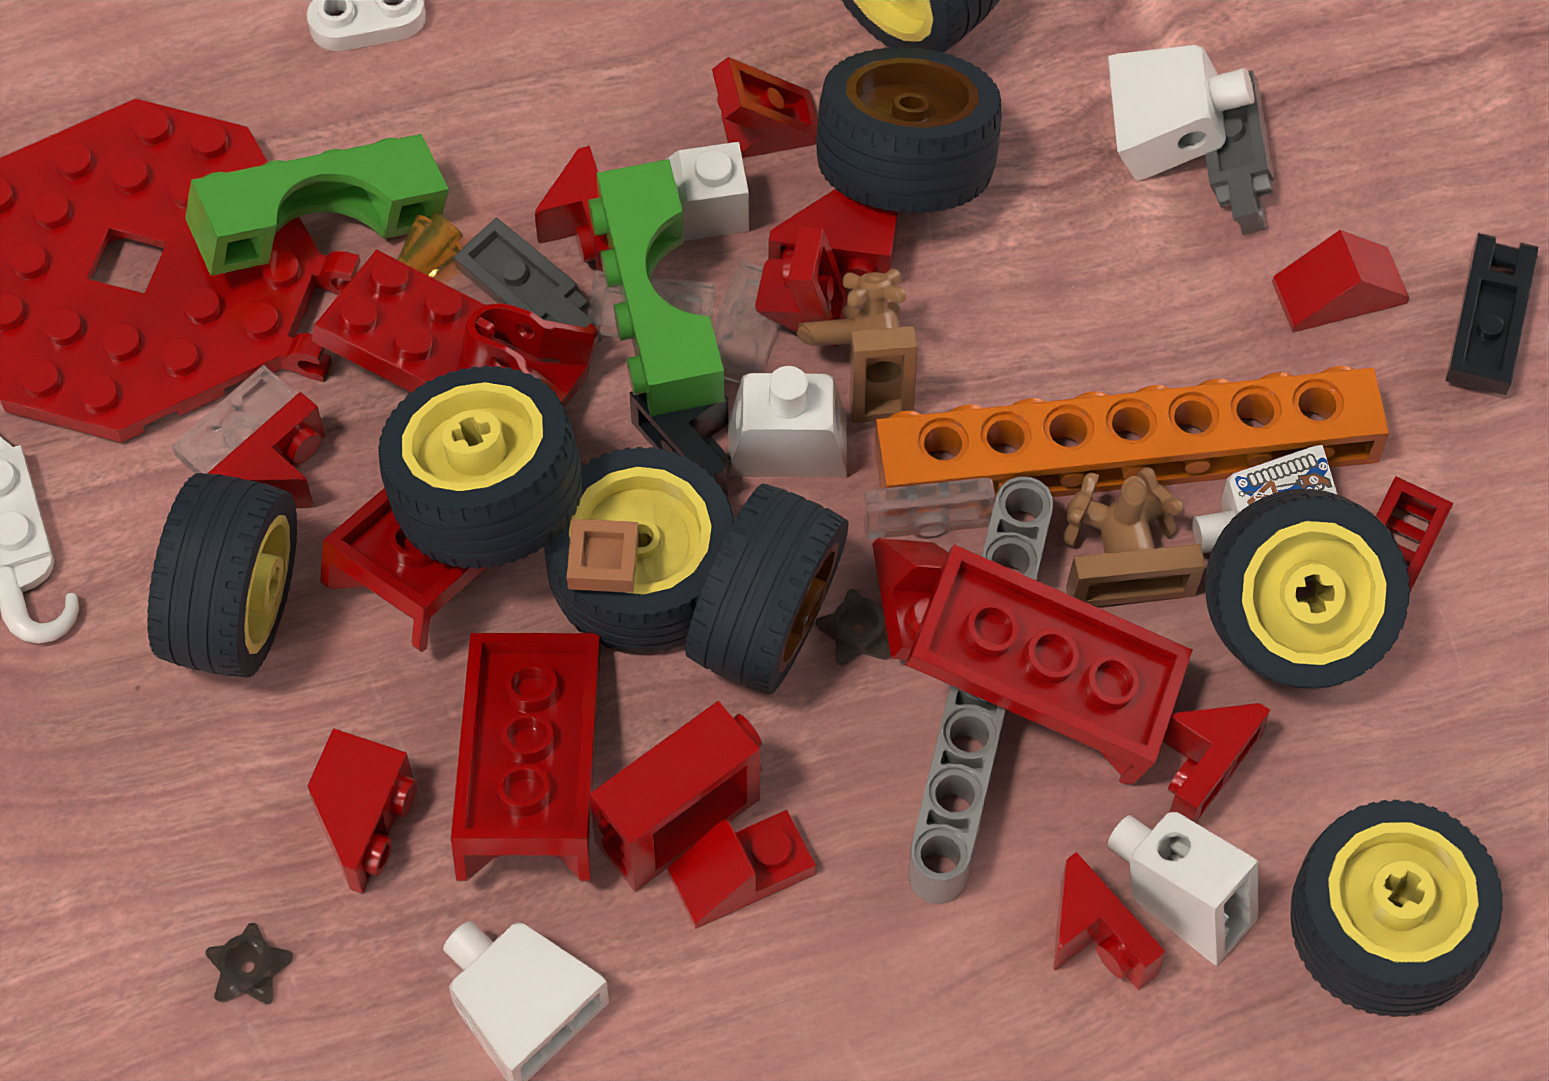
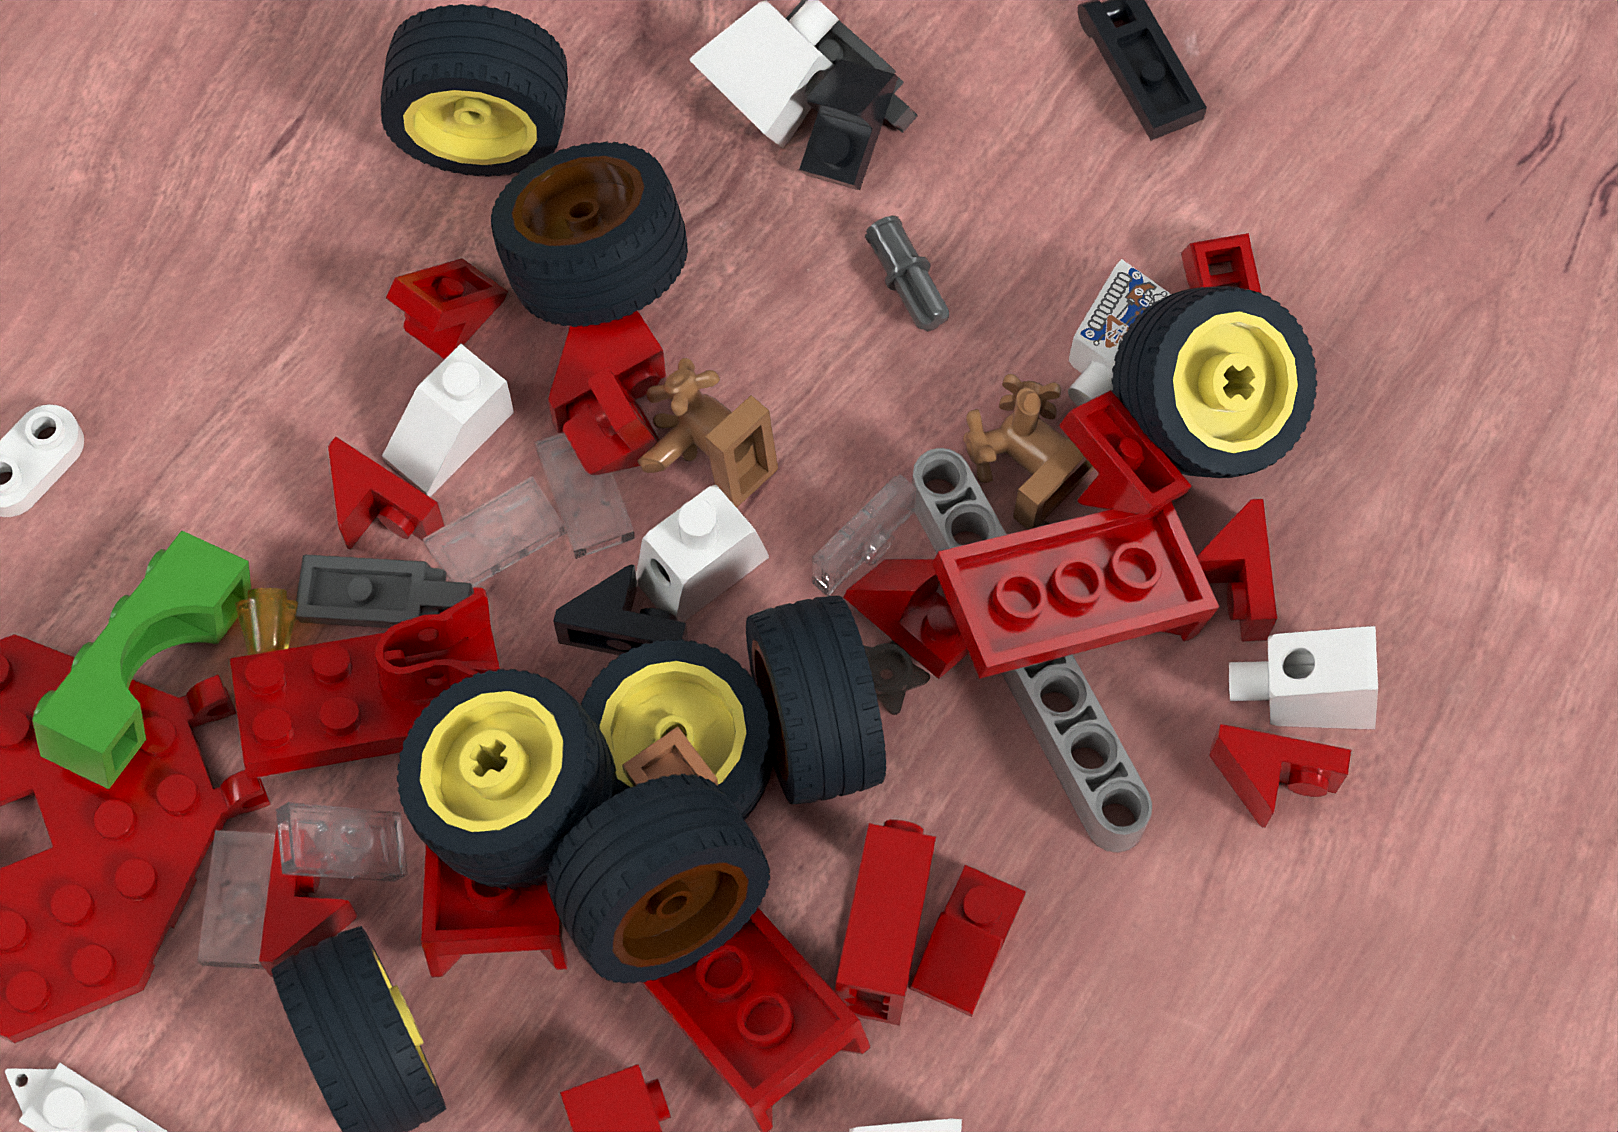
camera: 40 degrees left, 5 degrees up
bright green arch [588,159,725,417] -> none
orange brick [874,365,1389,515] -> none
red slope [1272,230,1409,333] -> none
wheel [1290,799,1503,1017] -> none
none -> clear plate [276,802,408,882]
none -> black wheel [546,774,770,984]
none -> black slope [799,59,898,191]
none -> dark grey axle [865,215,949,332]
none -> red slope [1059,390,1192,515]

